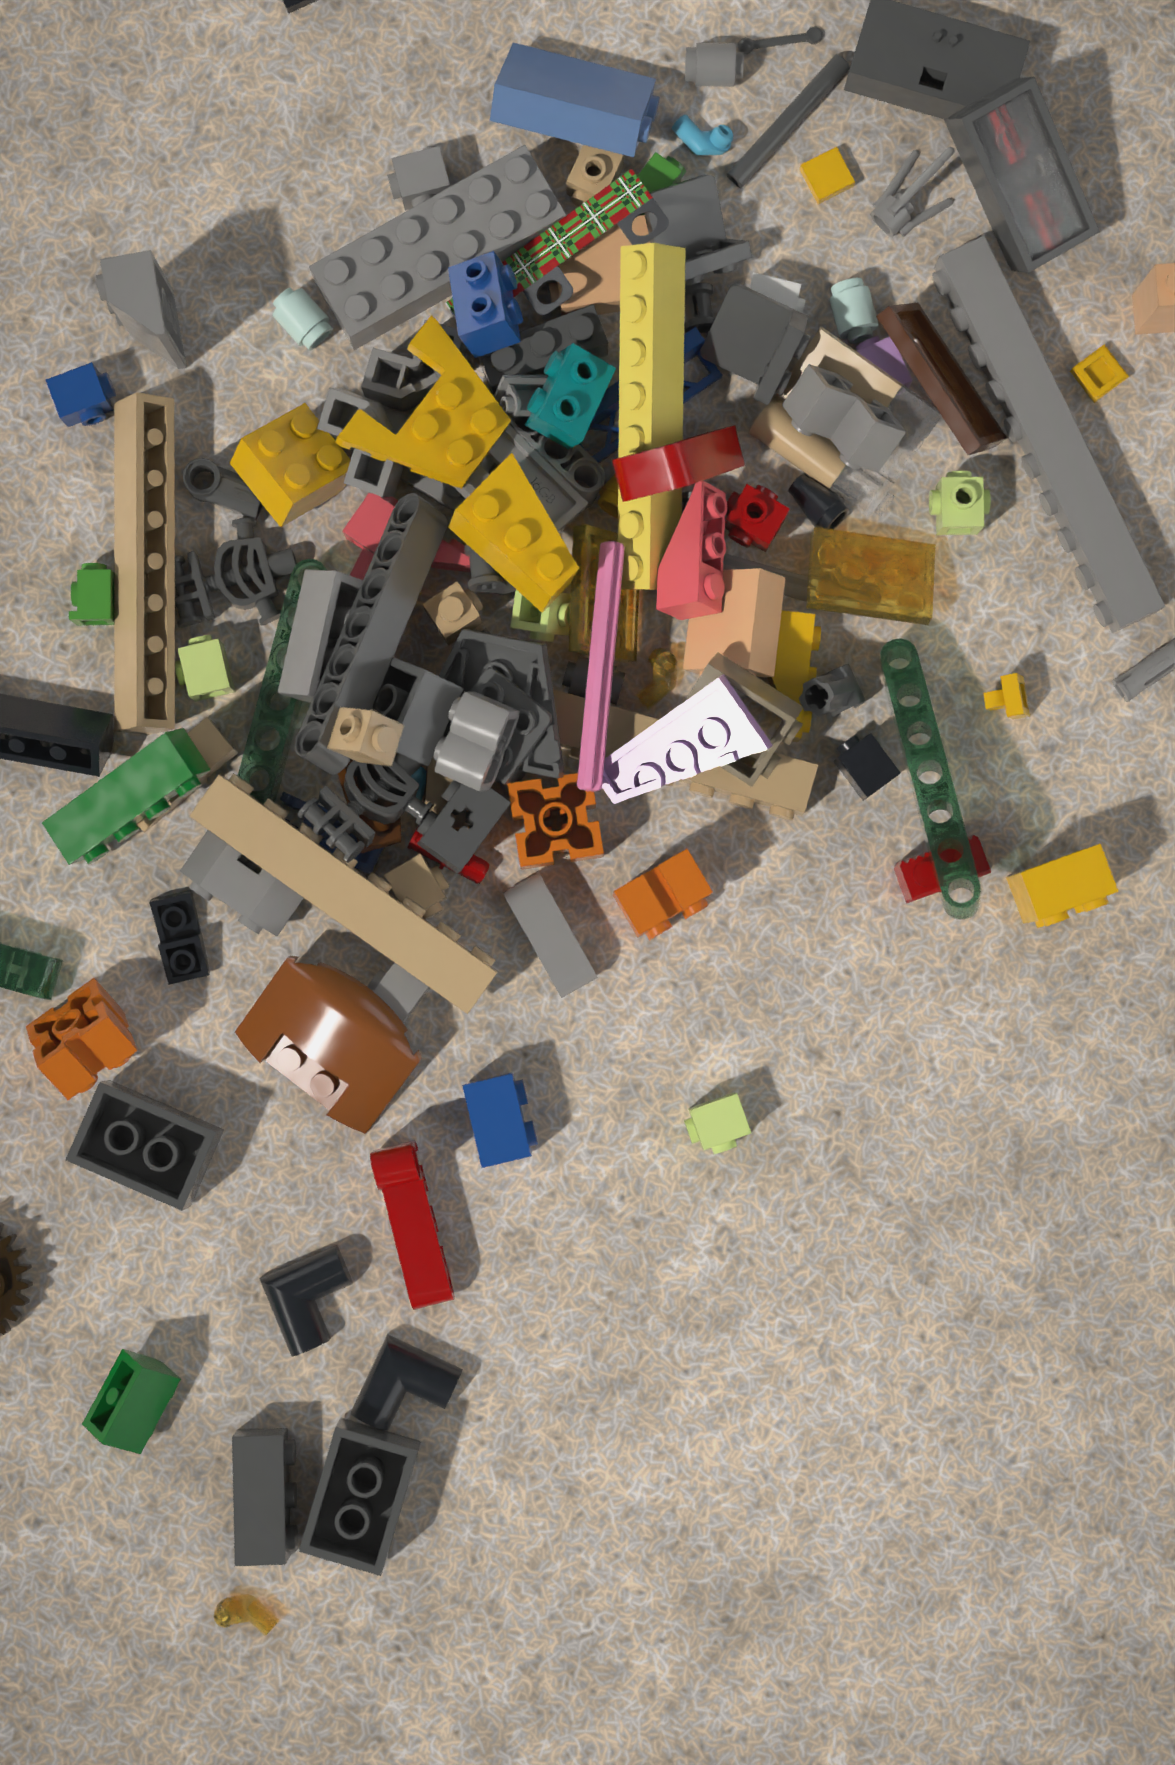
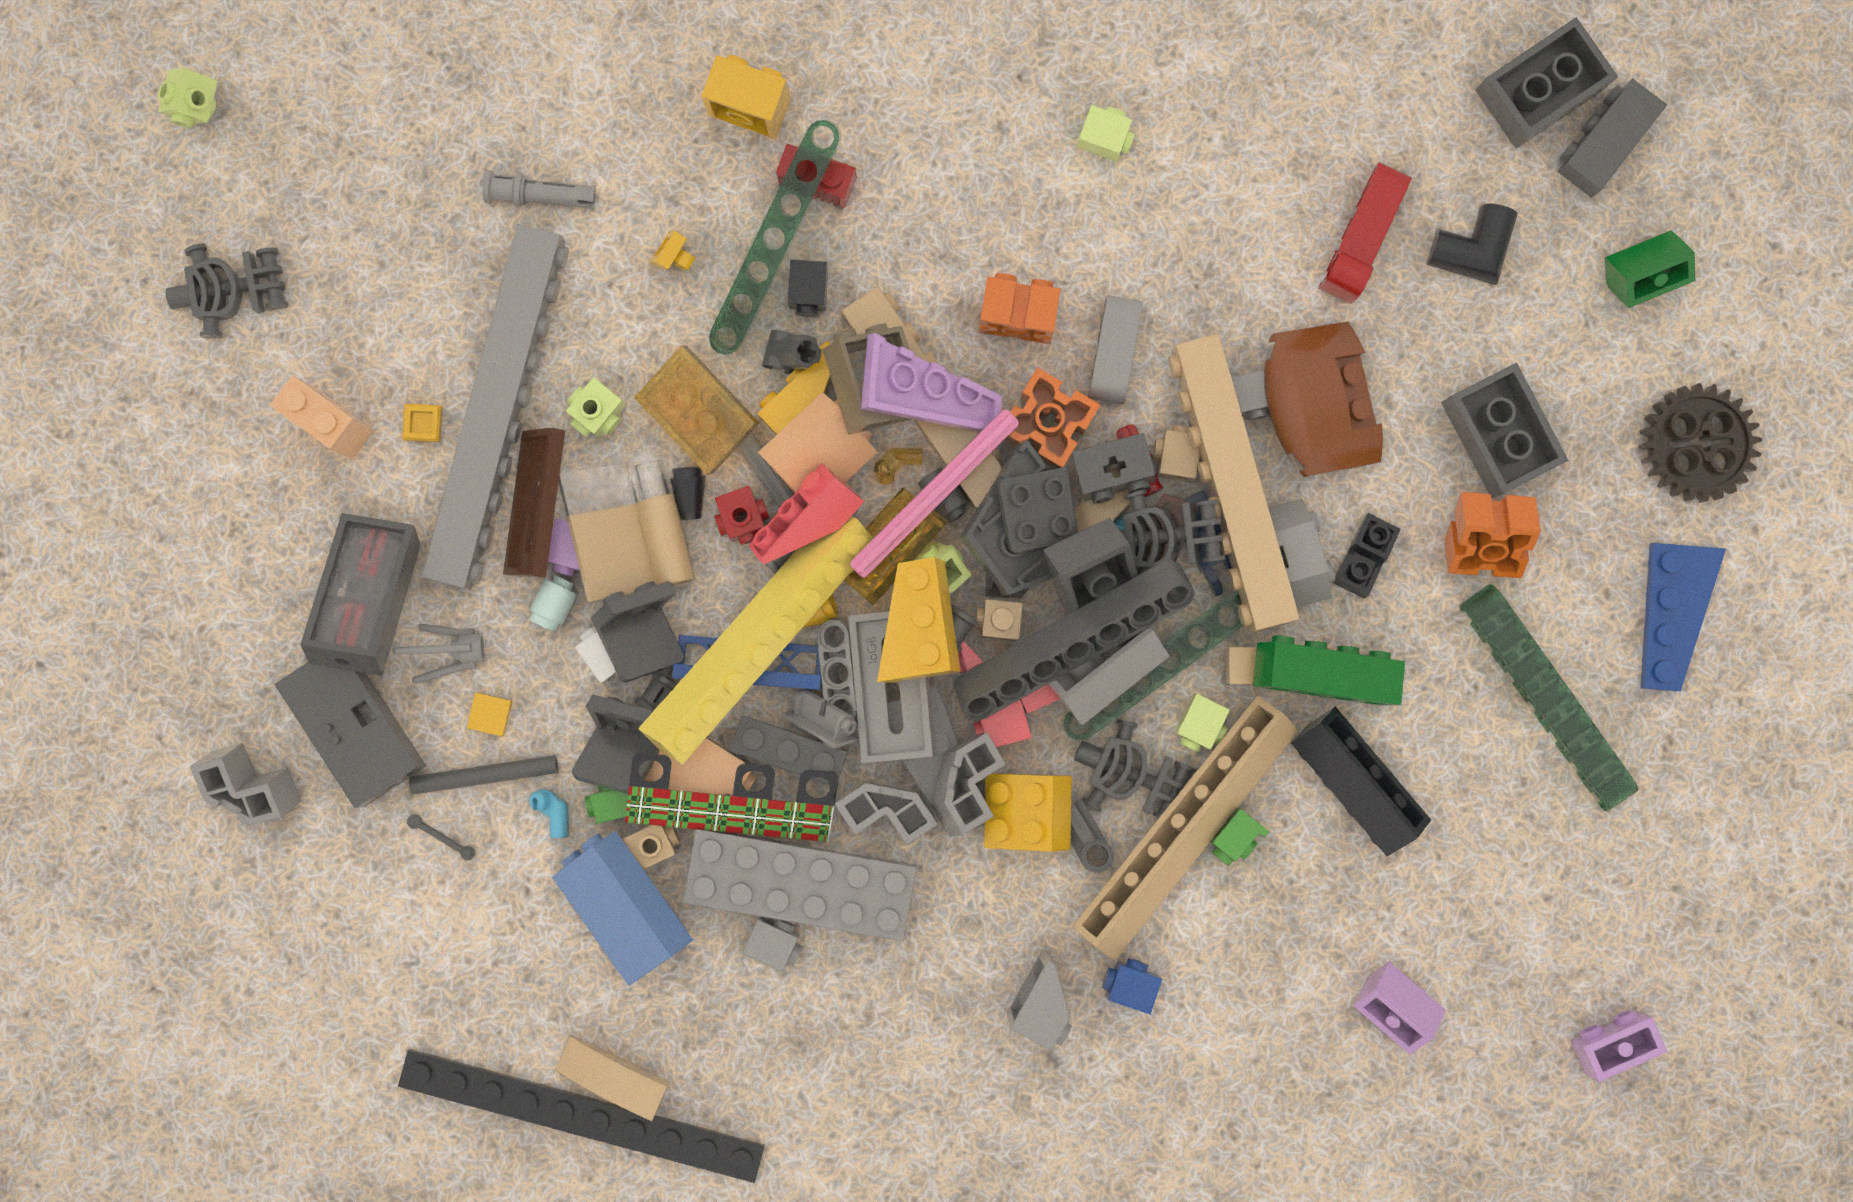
camera: 140 degrees left, 0 degrees up
clear yellow arm [213,1594,279,1636] -> none
light aqua brick [272,288,333,351] -> none
tan brick [327,707,404,766] -> none
yellow wing [335,316,511,489] -> none
black brick [351,1334,463,1431] -> none
light grey brick [433,691,520,792] -> none
blue brick [448,251,523,358] -> none
blue brick [462,1073,538,1168] -> none
teal brick [526,343,616,449] -> none
red beam [612,425,745,502] -> none
light grey brick [685,43,744,87] -> none
light grey brick [782,364,906,473] -> none

